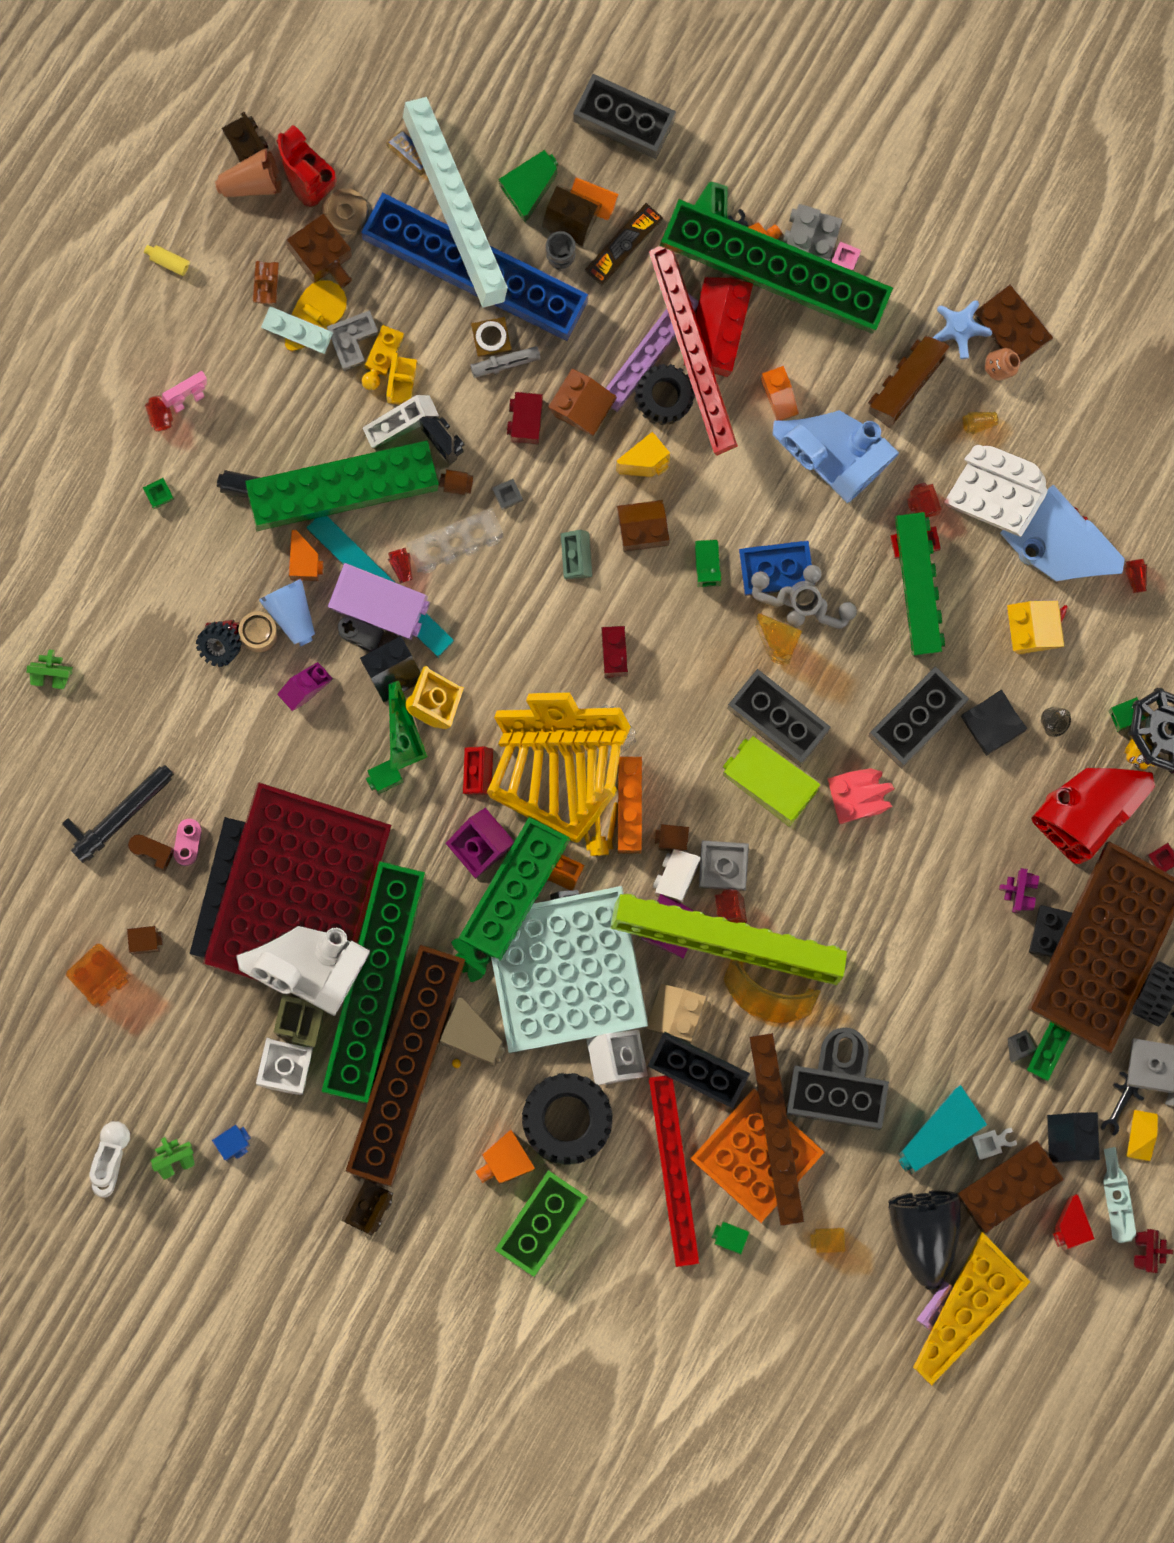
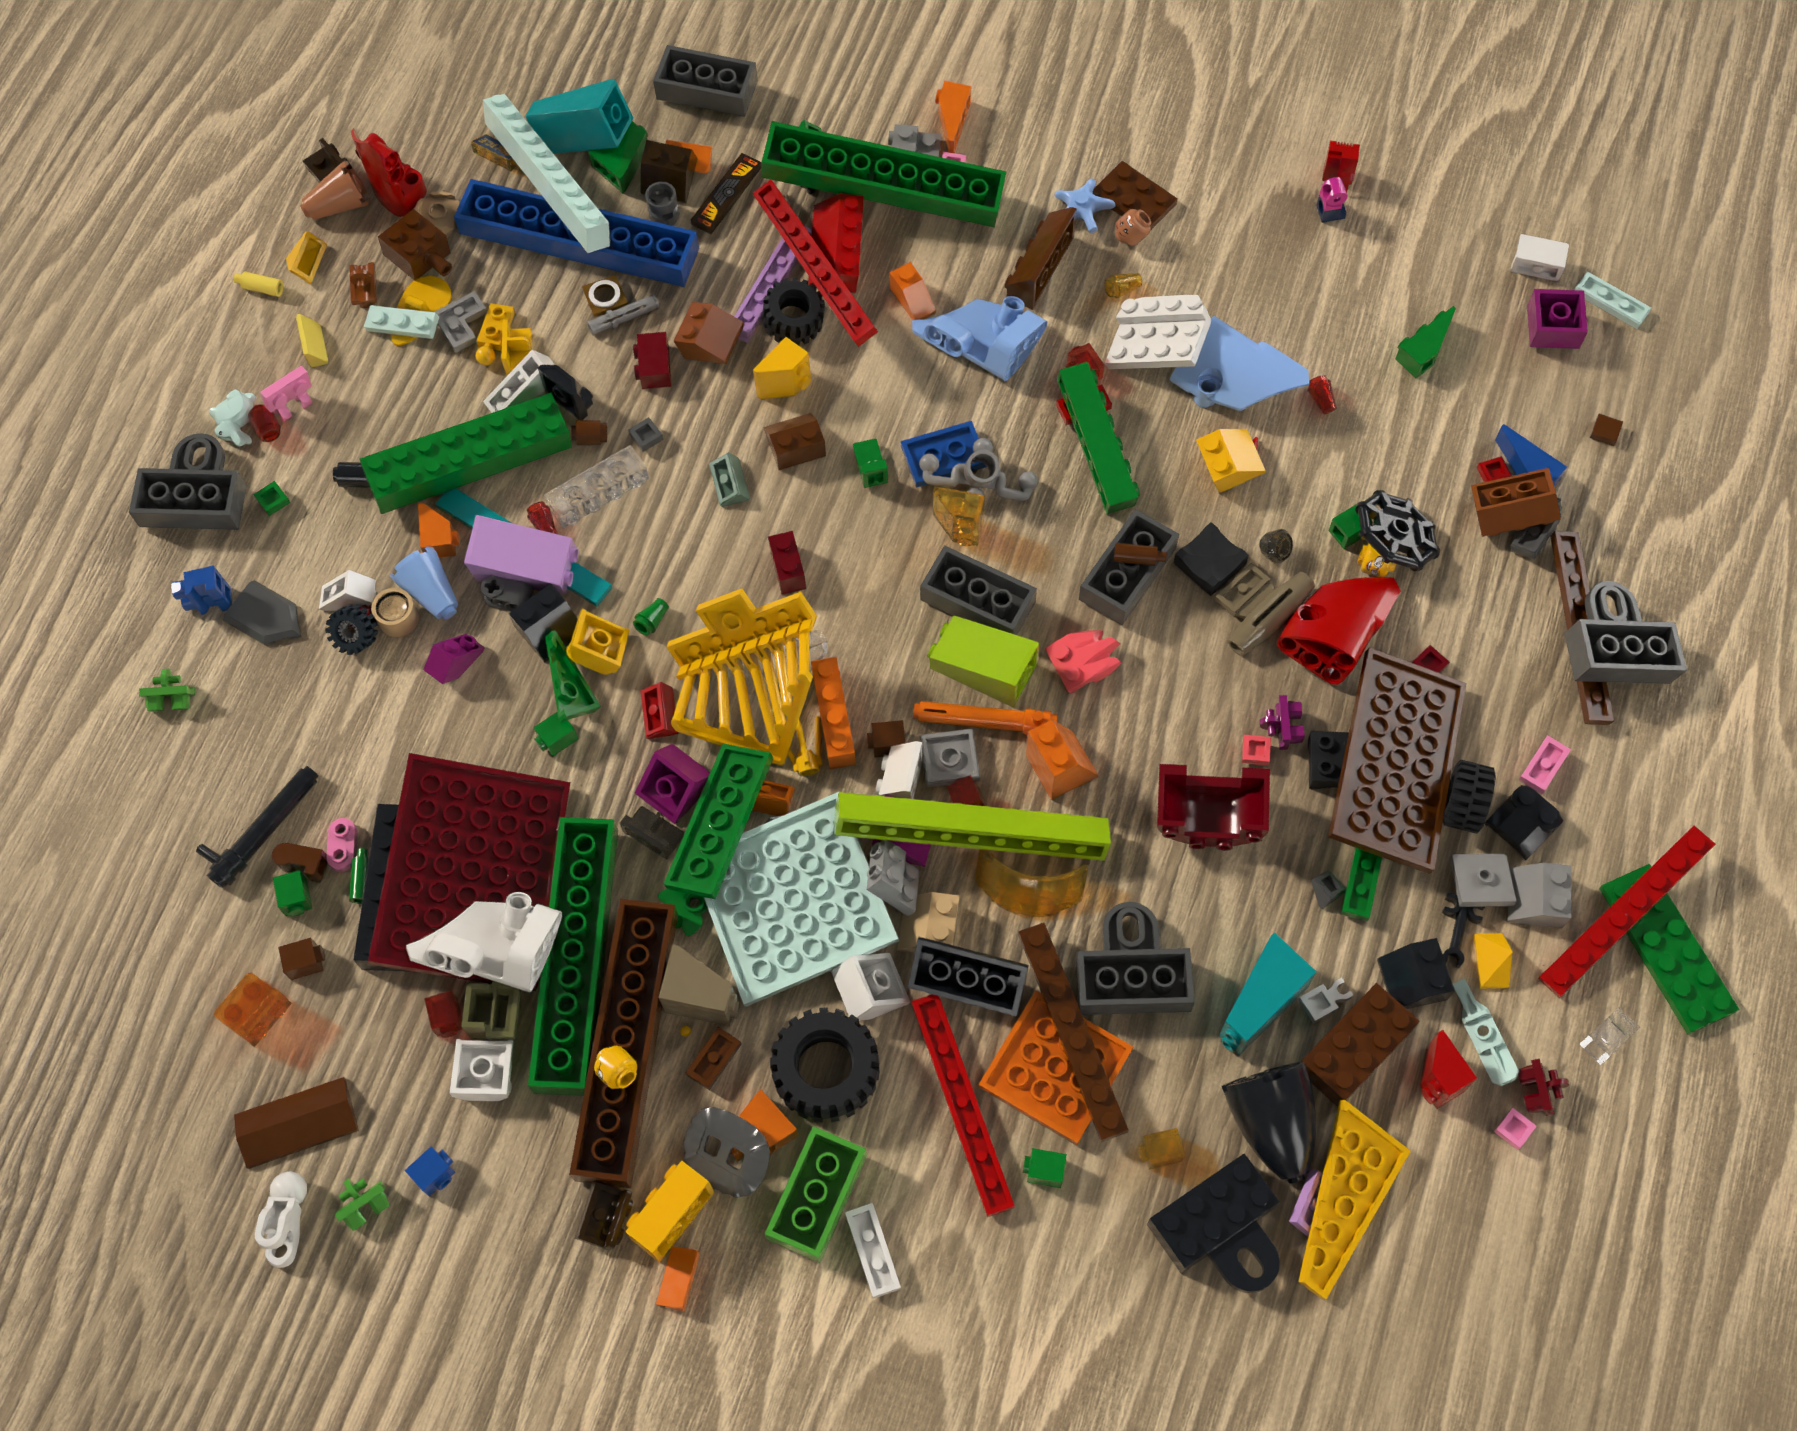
camera: 10 degrees left, 15 degrees down
none -> dark grey brick [129,433,247,530]
none -> blue hips [171,565,232,615]
none -> light aqua animal [209,389,256,447]
none -> dark grey tile [223,580,301,645]
none -> reddish brown slope [234,1077,359,1169]
none -> green brick [273,870,312,917]
none -> yellow slope [286,231,327,284]
none -> light yellow slope [296,314,328,368]
none -> white slope [319,570,376,611]
none -> green cylinder [349,848,369,904]
none -> clear red brick [424,990,462,1038]
none -> teal slope [525,79,633,154]
none -> yellow head [594,1046,637,1089]
none -> clear smoke panel [620,806,684,860]
none -> yellow brick [625,1160,715,1263]
none -> green cone [633,598,669,636]
none -> orange slope [656,1246,700,1312]
none -> dark grey piece [682,1107,770,1198]
none -> reddish brown plate [685,1027,742,1091]
none -> white plate [845,1203,901,1299]
none -> light grey plate [866,840,920,916]
none -> orange cylinder [913,701,1058,735]
none -> orange slope [935,81,972,154]
none -> orange slope [1026,720,1098,800]
none -> reddish brown cylinder [1113,543,1167,566]
none -> black brick [1147,1153,1280,1293]
none -> dark red cylinder [1157,764,1270,851]
none -> dark tan plate [1215,563,1315,656]
none -> coral plate [1241,734,1271,766]
none -> bright pink plate [1494,1108,1537,1150]

